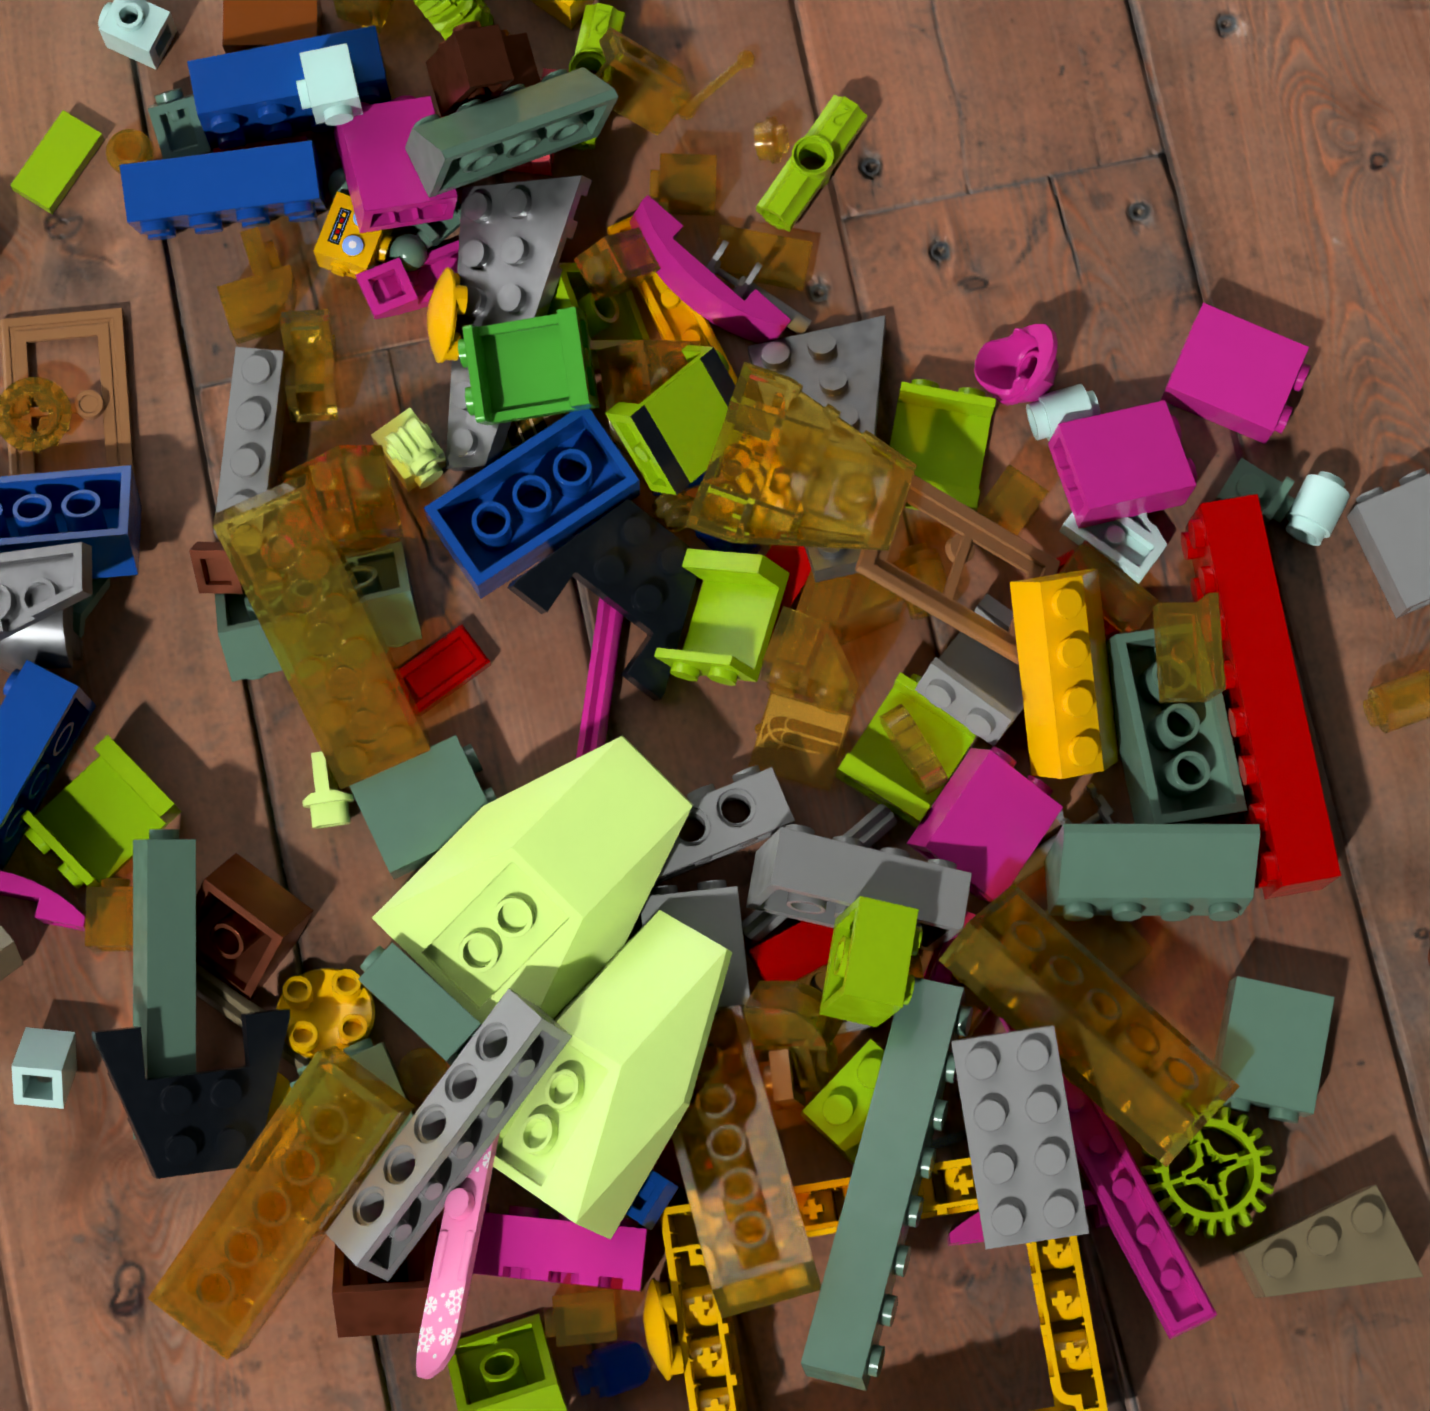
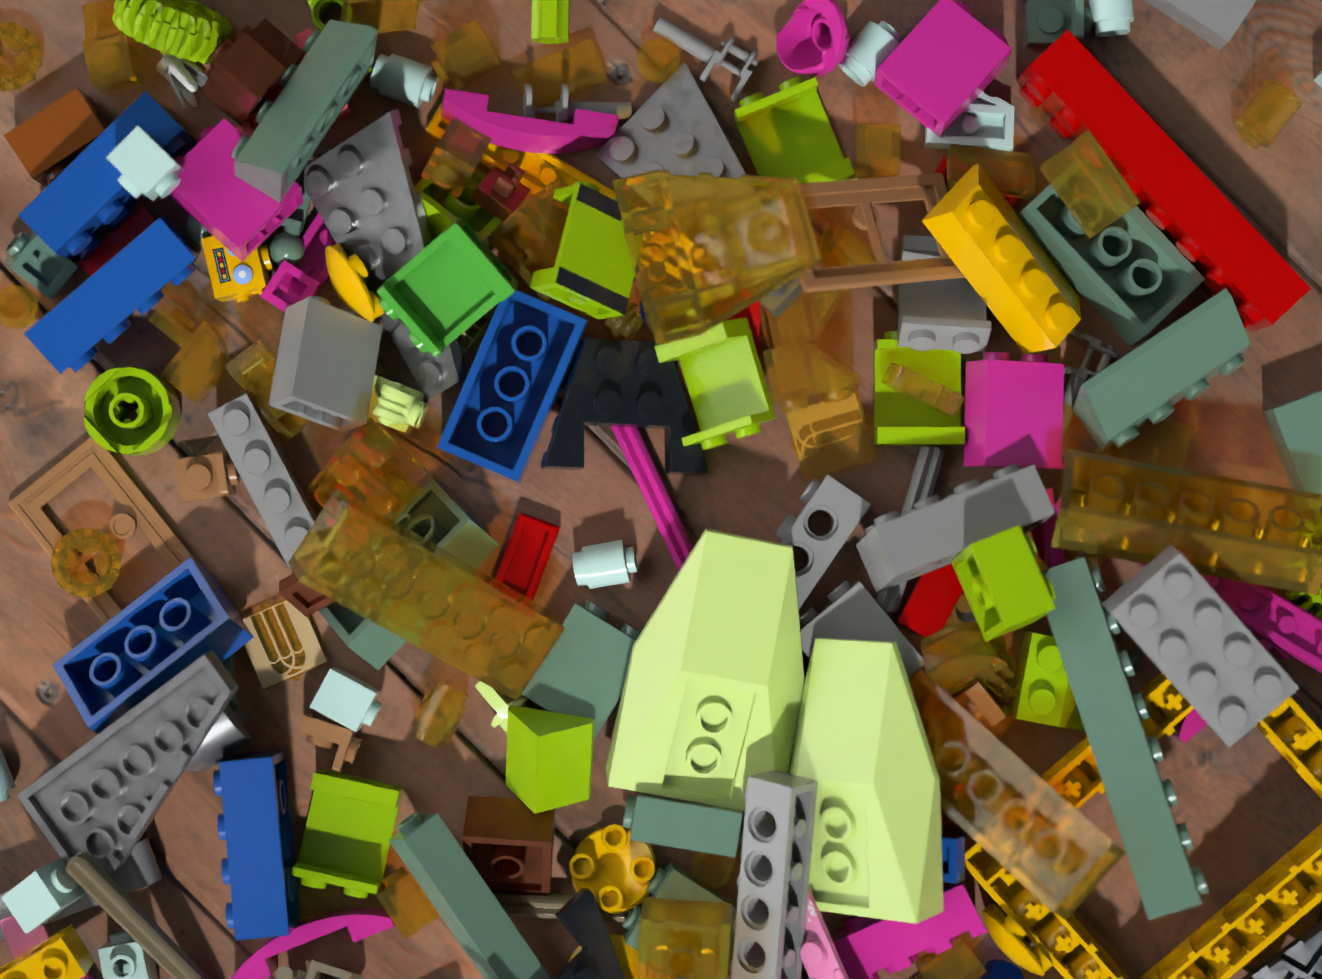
camera: 30 degrees left, 10 degrees up
none -> lime brick [84,367,182,456]
none -> flat silver piece [156,51,208,109]
none -> medium nougat bracket [175,451,240,502]
none -> piece [242,599,329,691]
none -> light grey brick [268,296,383,432]
none -> medium nougat bracket [297,711,362,772]
none -> light aqua brick [310,666,383,732]
none -> light aqua brick [370,53,438,108]
none -> clear yellow brick [410,680,468,748]
none -> copper tile [471,163,530,223]
none -> lime slope [505,705,595,814]
none -> light aqua brick [572,539,638,589]
none -> clear yellow plate [637,39,680,83]
none -> light grey piece [653,17,759,102]

